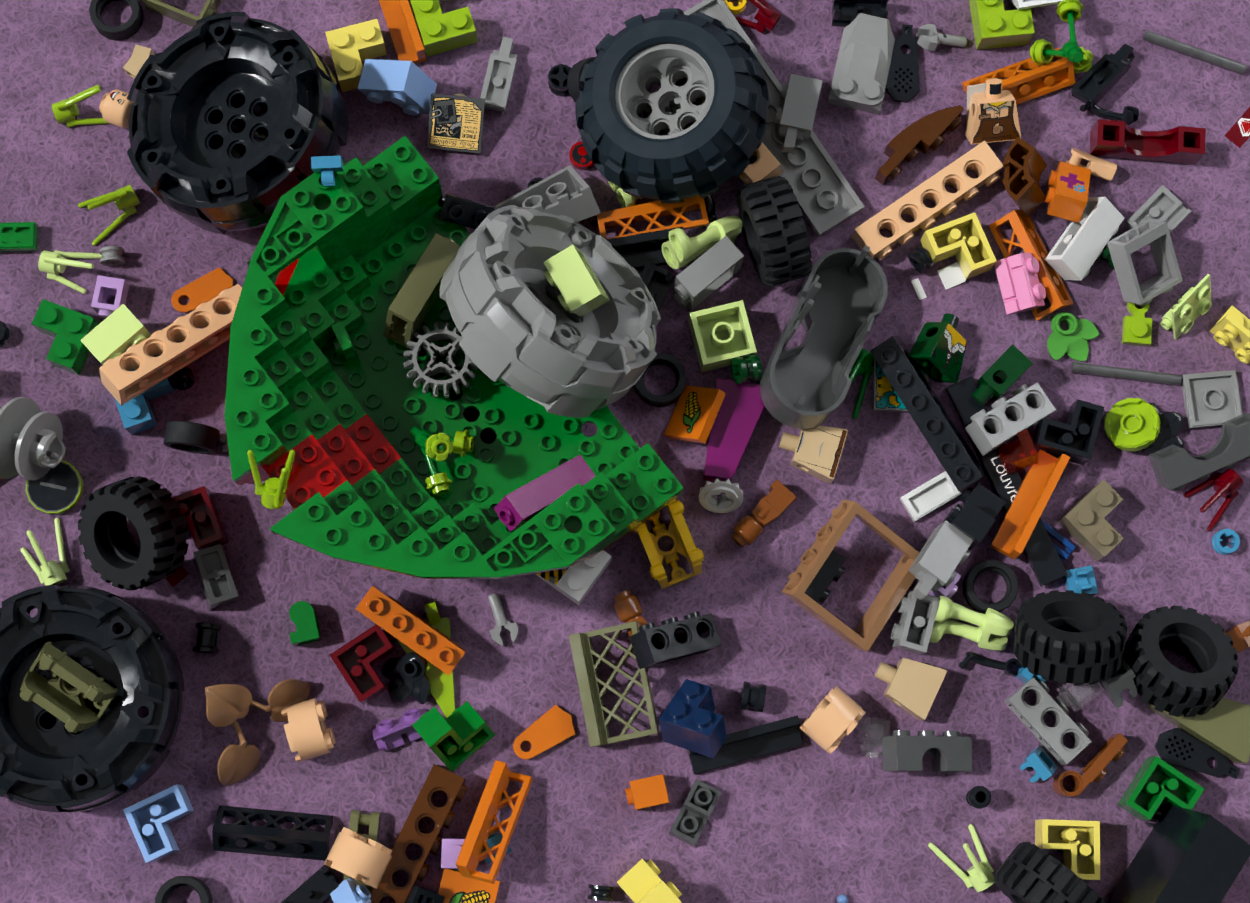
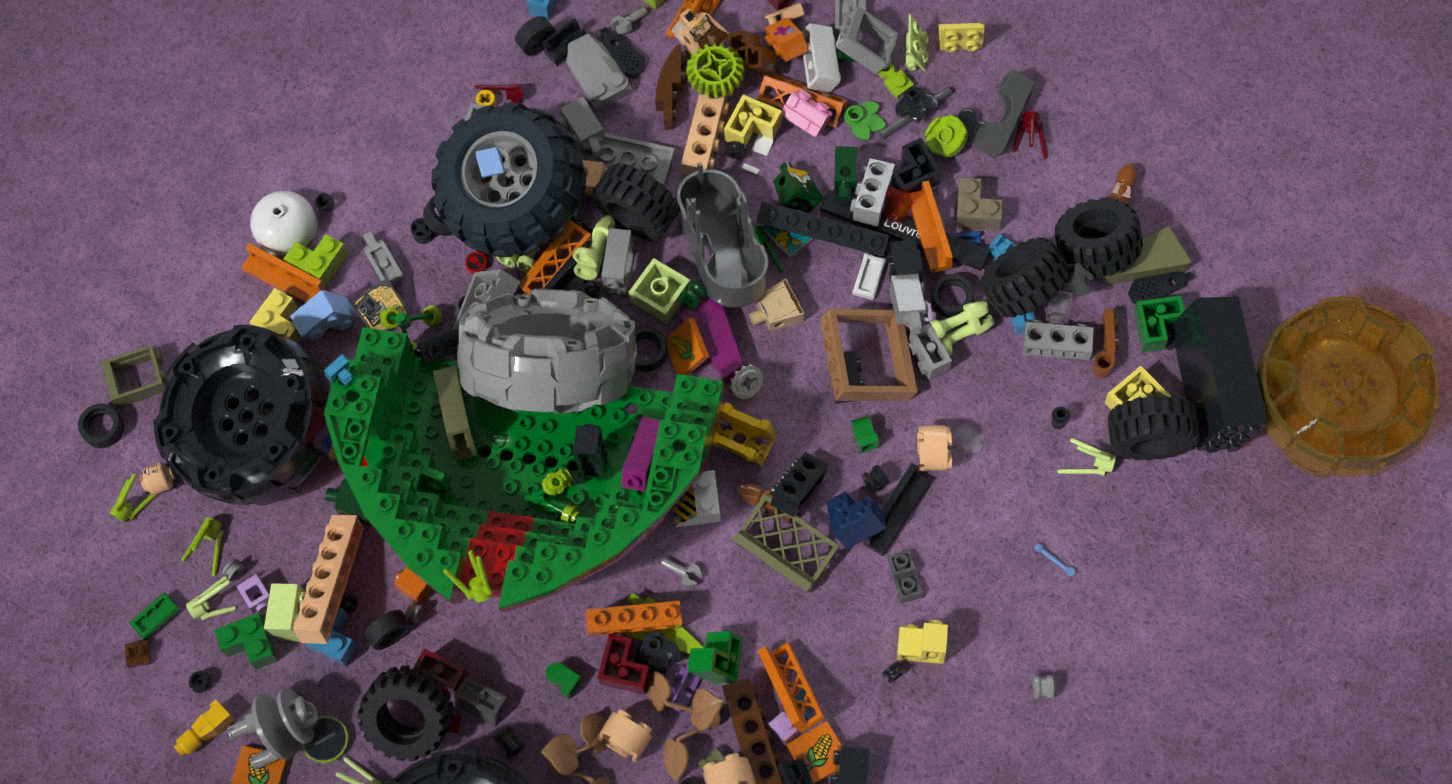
camera: 30 degrees left, 10 degrees down
tan piece [123,45,155,79] -> none
orange piece [171,267,233,313] -> none
light grey gear [403,322,479,398] -> none
orange piece [513,705,575,760] -> none
yellowish green brick [543,245,610,317] -> none
orange brick [625,774,669,810] -> none
dark orange piece [731,479,796,548] -> none
tan torso [874,658,947,721] -> none
dark grey arch [882,730,972,772] -> none
black piece [959,652,1022,676] -> none
dark azure tile [1020,745,1058,783] -> none
light grey tile [1181,370,1243,429] -> none
dark azure bush [1212,529,1240,555] -> none
none -> lime plant [380,305,442,350]
none -> light blue slope [476,147,504,178]
none -> black brick [573,424,608,479]
none -> medium nougat plant [647,671,724,782]
none -> lime gear [686,42,744,99]
none -> green leg [850,416,879,454]
none -> black plate [895,87,938,123]

